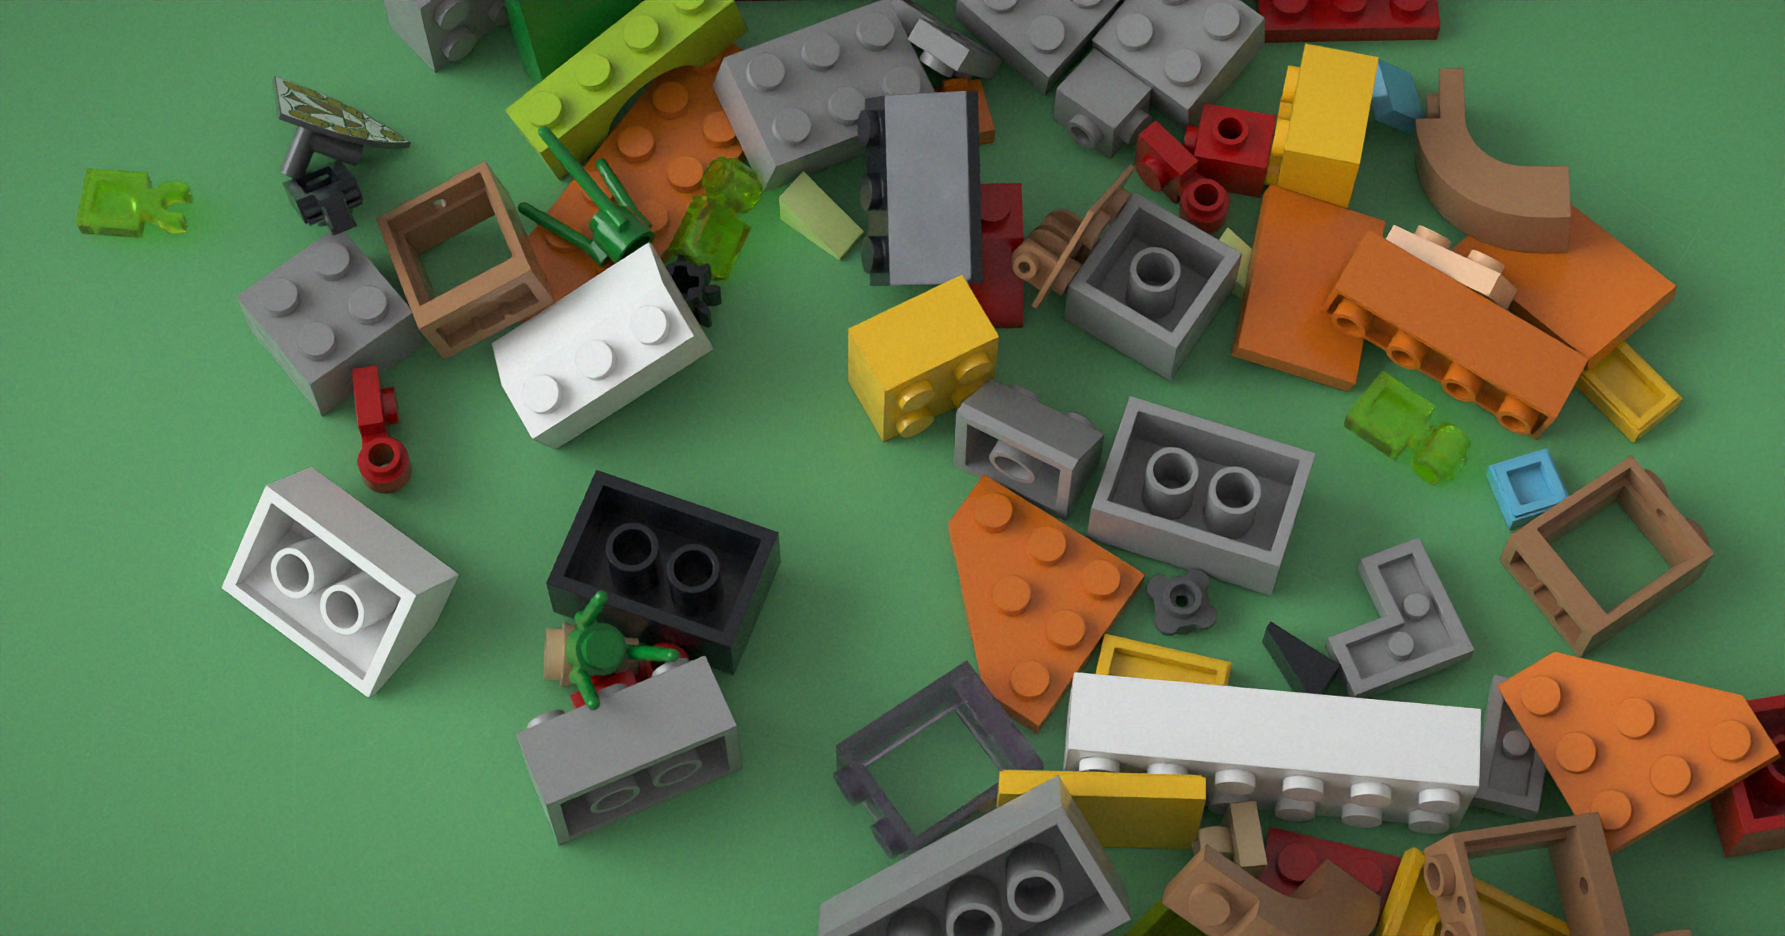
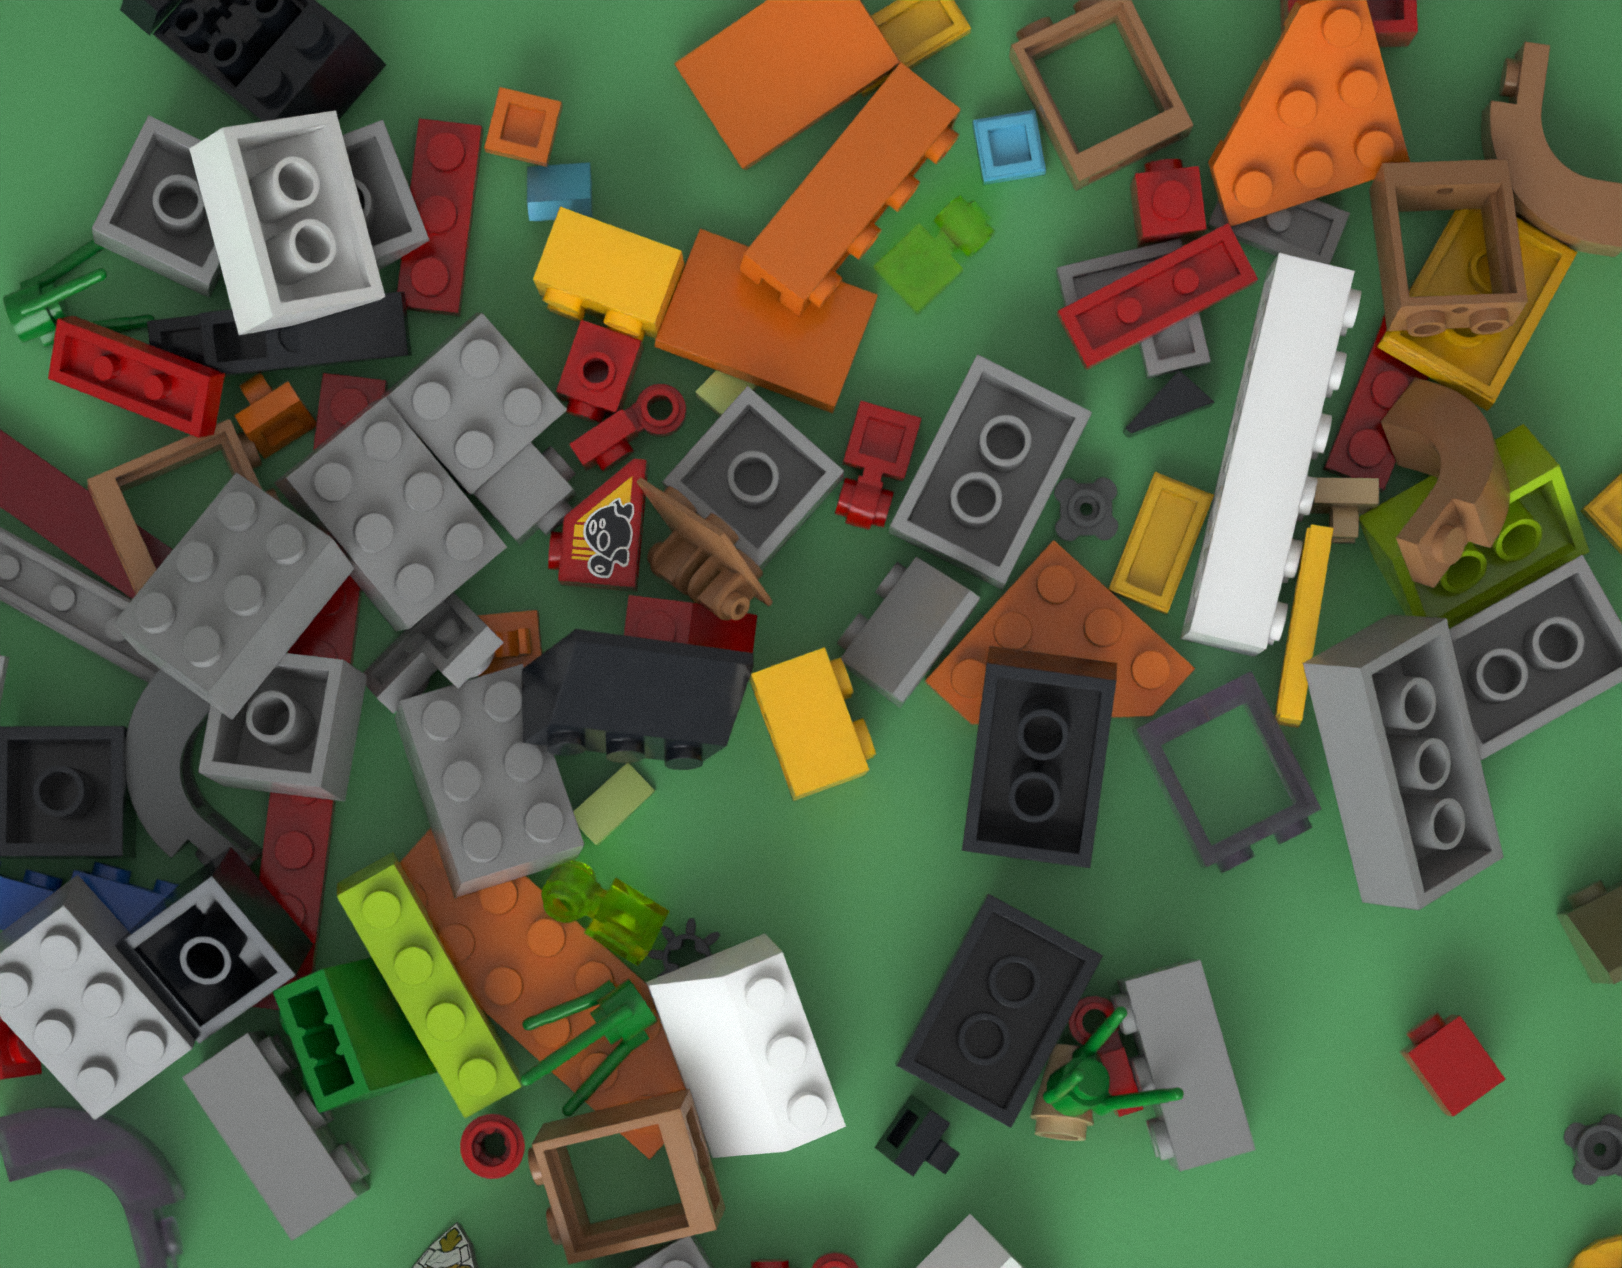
camera: 80 degrees left, 20 degrees up
light nougat plate [1386,225,1518,310] -> none
medium nougat arch [1414,68,1571,253] -> none
none -> red cone [460,1114,525,1179]
none -> orange tile [484,87,563,167]
none -> slope [548,459,649,592]
none -> red plate [835,400,922,531]
none -> black tile [875,1095,960,1177]
none -> black brick [962,646,1117,868]
none -> red plate [1057,223,1258,370]
none -> red brick [1130,158,1207,248]

